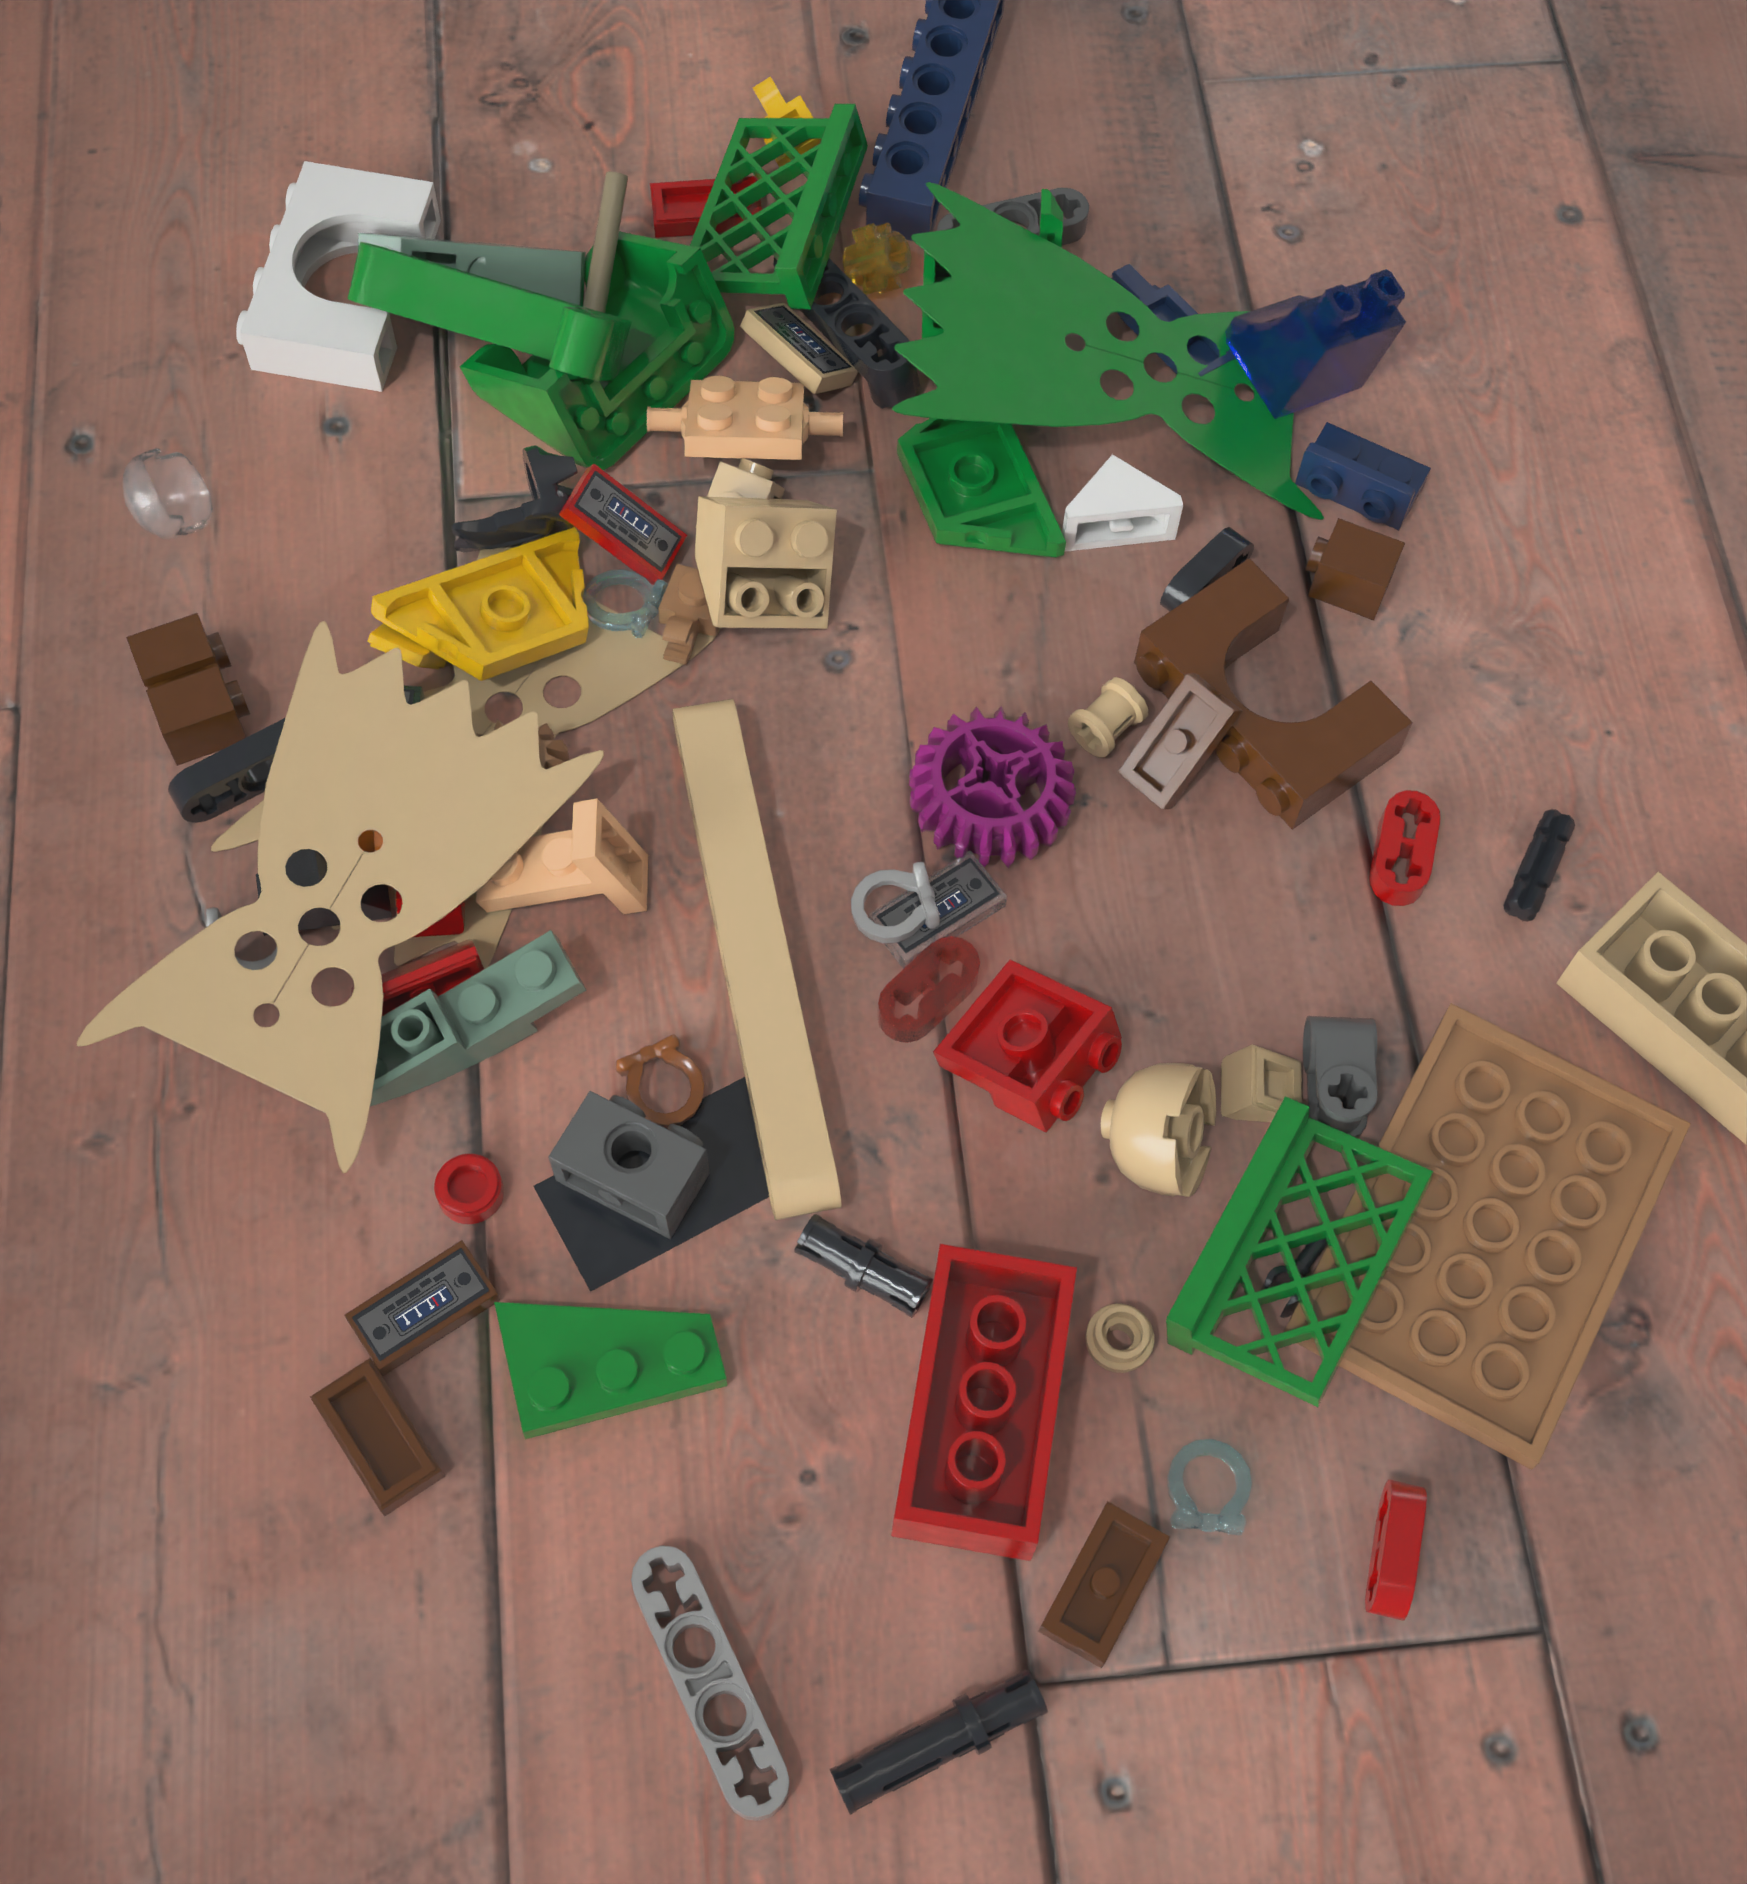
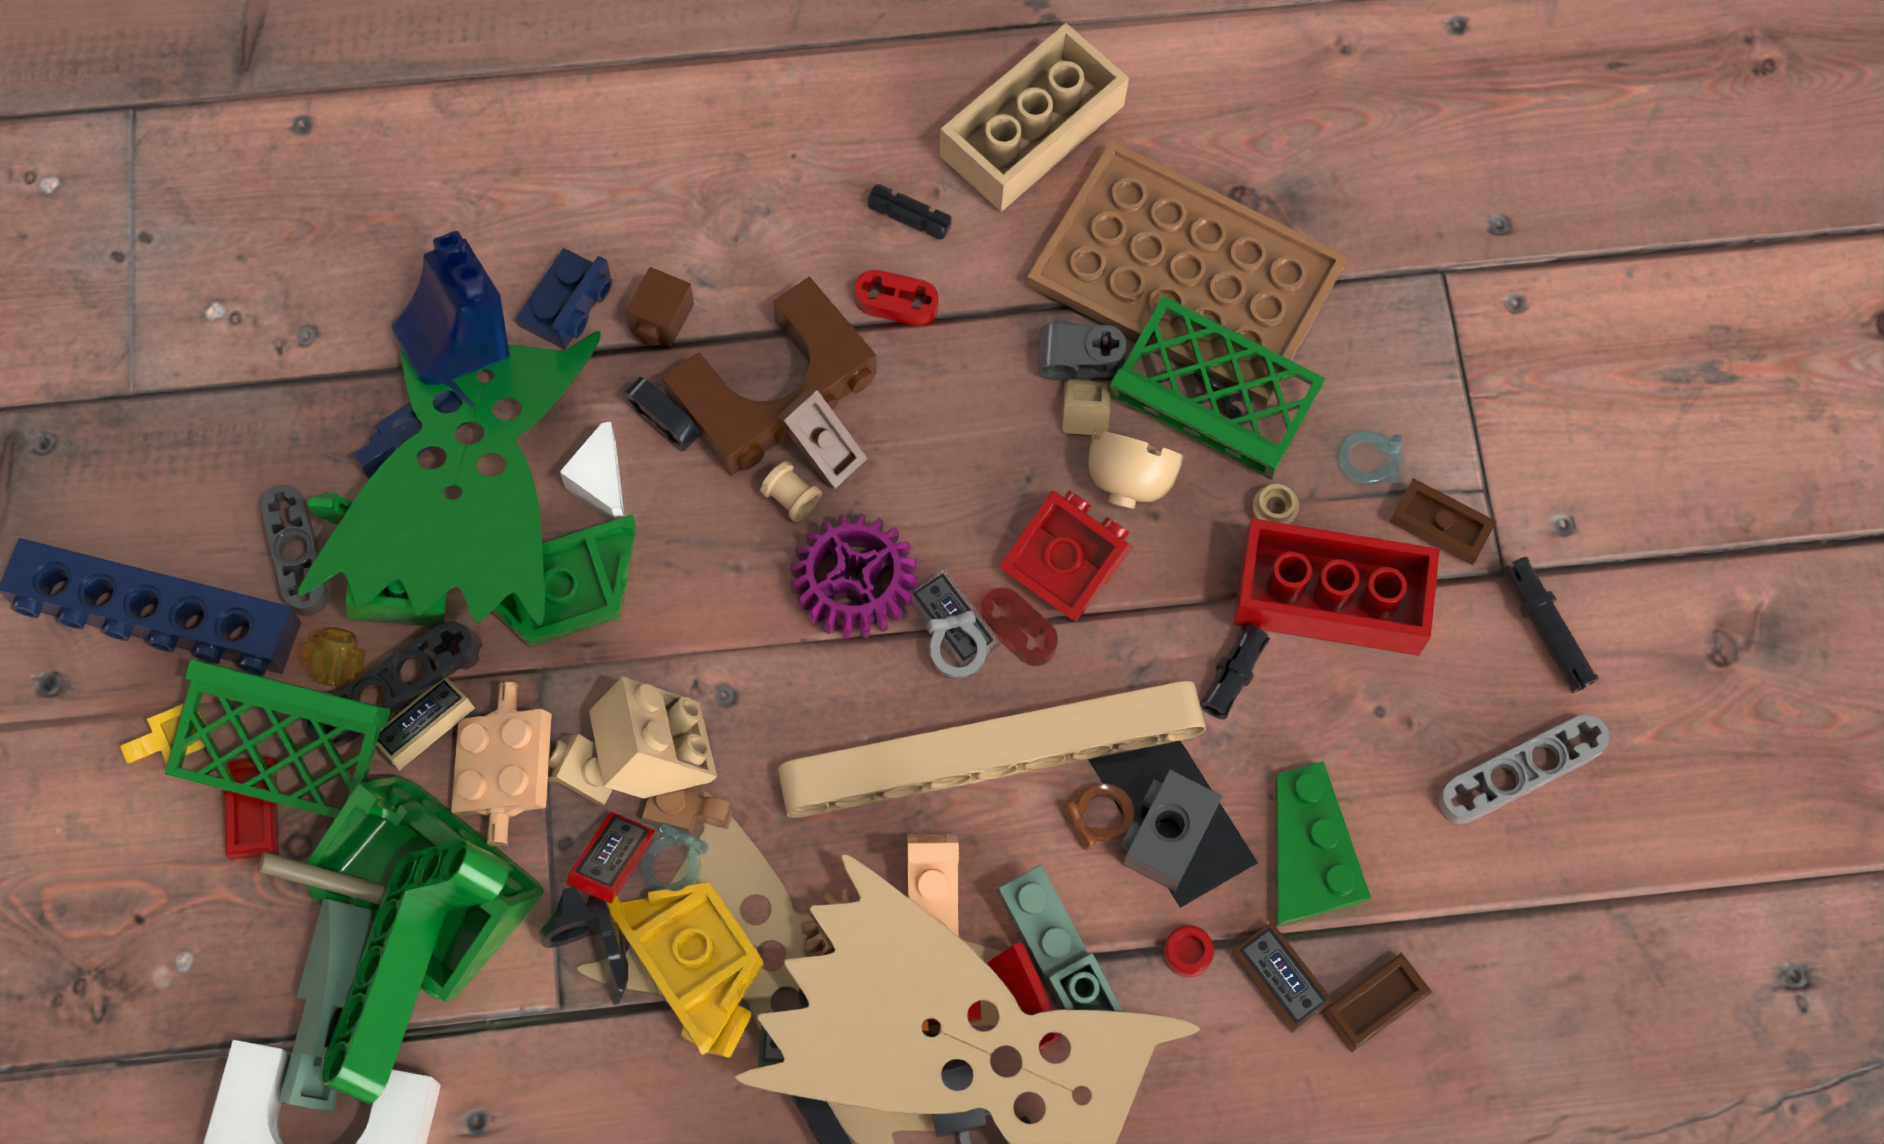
camera: 90 degrees left, 5 degrees up
red beam [1365,1480,1427,1621] -> none

